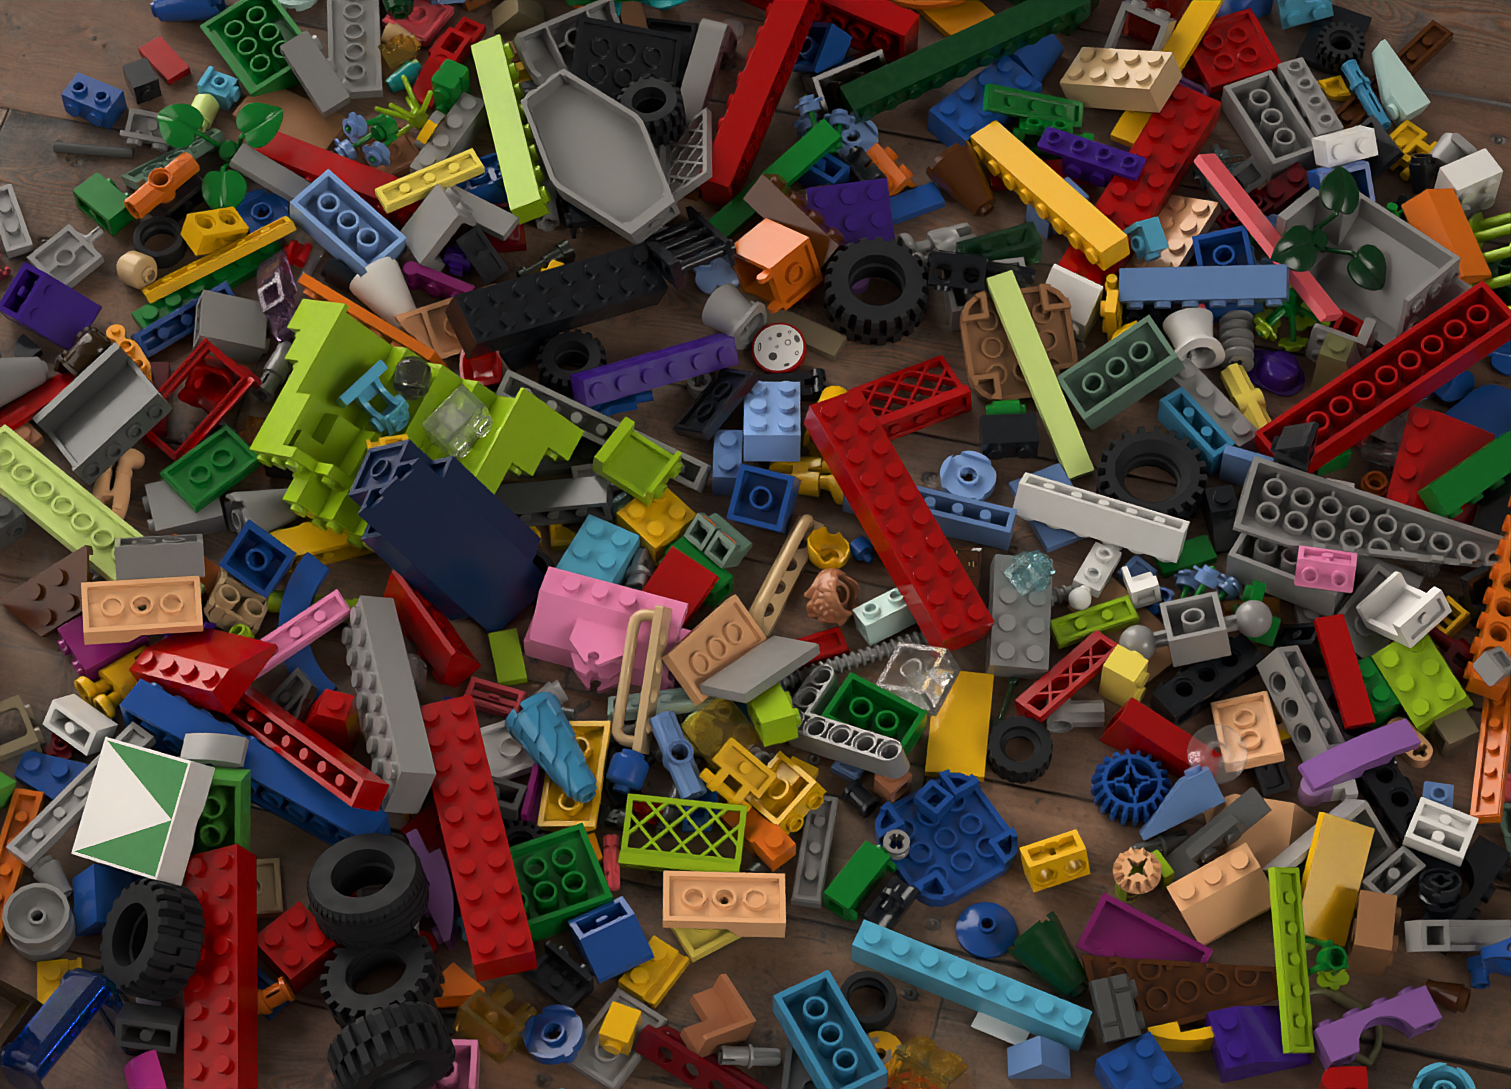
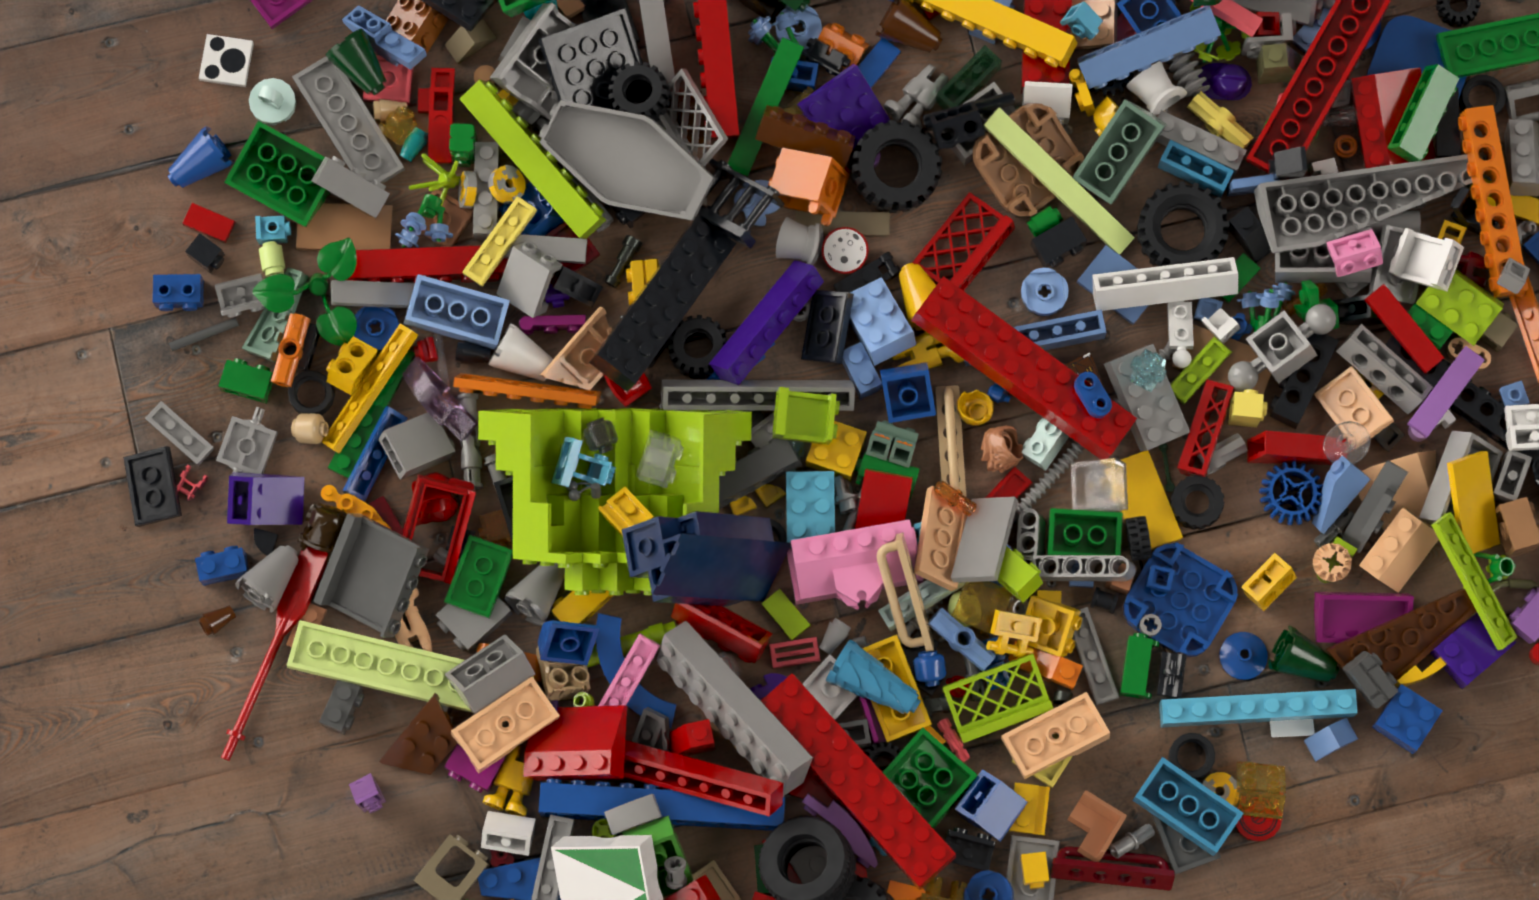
camera: 25 degrees left, 20 degrees up
none -> yellow piece [488,165,526,204]
none -> dark grey piece [566,480,601,501]
none -> light grey bush [664,856,687,889]
none -> clear orange axle [934,481,977,516]
none -> blue plate [1074,372,1112,418]
none -> black tyre [1126,516,1152,561]

